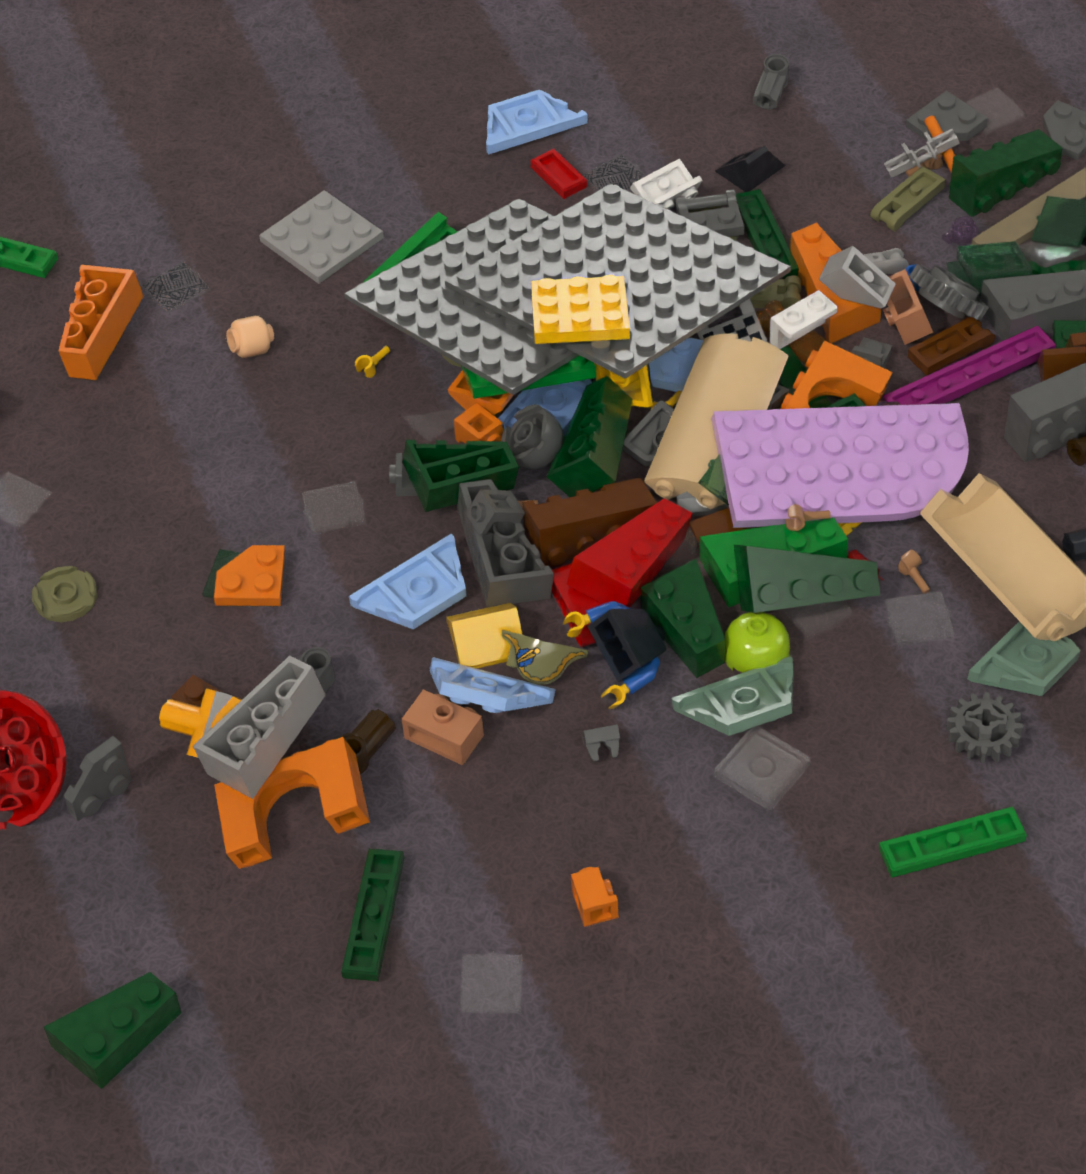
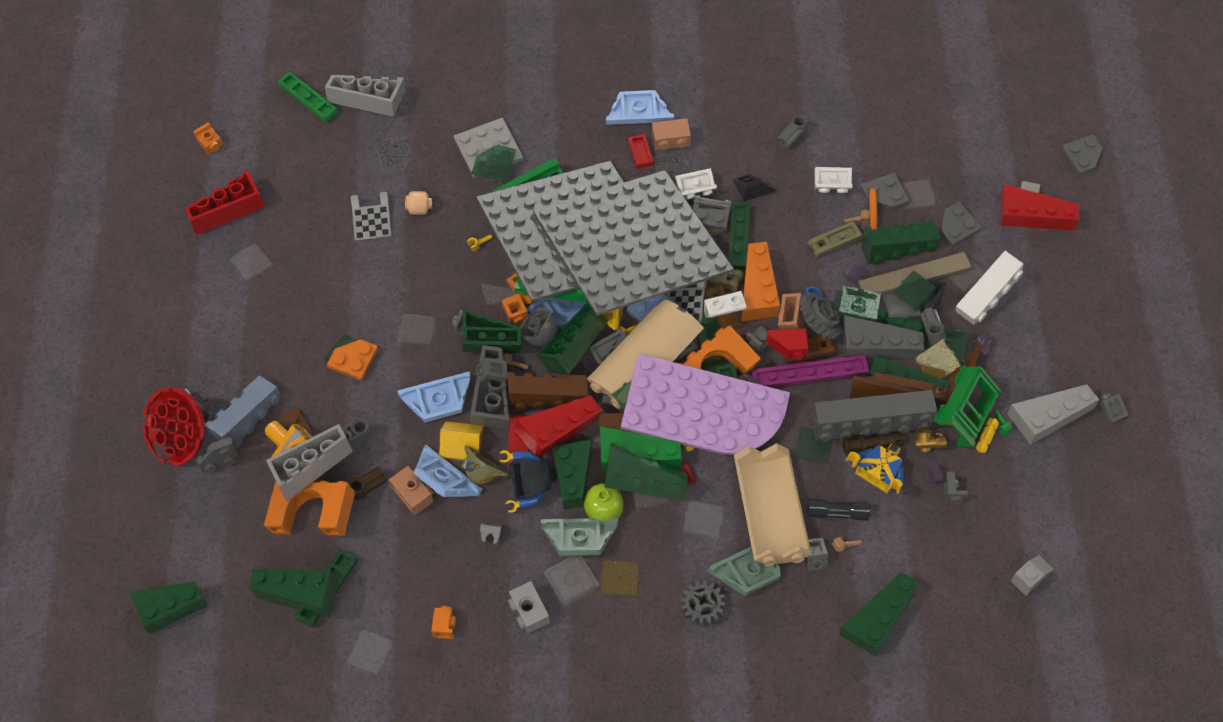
camera: 20 degrees right, 10 degrees up
olive tile [32,566,98,622] -> none
orange wedge [58,265,144,380] -> none
yellow plate [531,275,630,344] -> none
medium nougat hand [785,504,831,531] -> none
light grey slope [819,246,896,308] -> none
light grey bar [863,248,909,274] -> none
green plate [879,806,1027,878] -> none
light grey piece [884,129,960,177] -> none
medium nougat hand [898,550,930,595] -> none
none -> sand blue wedge [205,376,280,449]
none -> dark green wedge [249,569,338,619]
none -> light grey wedge [325,75,405,117]
none -> light grey flag [351,192,392,241]
none -> clear green plate [471,144,516,184]
none -> light grey brick [507,581,550,634]
none -> clear yellow piece [600,561,640,596]
none -> nougat brick [652,118,691,151]
none -> red slope [766,328,808,360]
none -> clear green piece [794,427,831,464]
none -> white bracket [814,167,852,193]

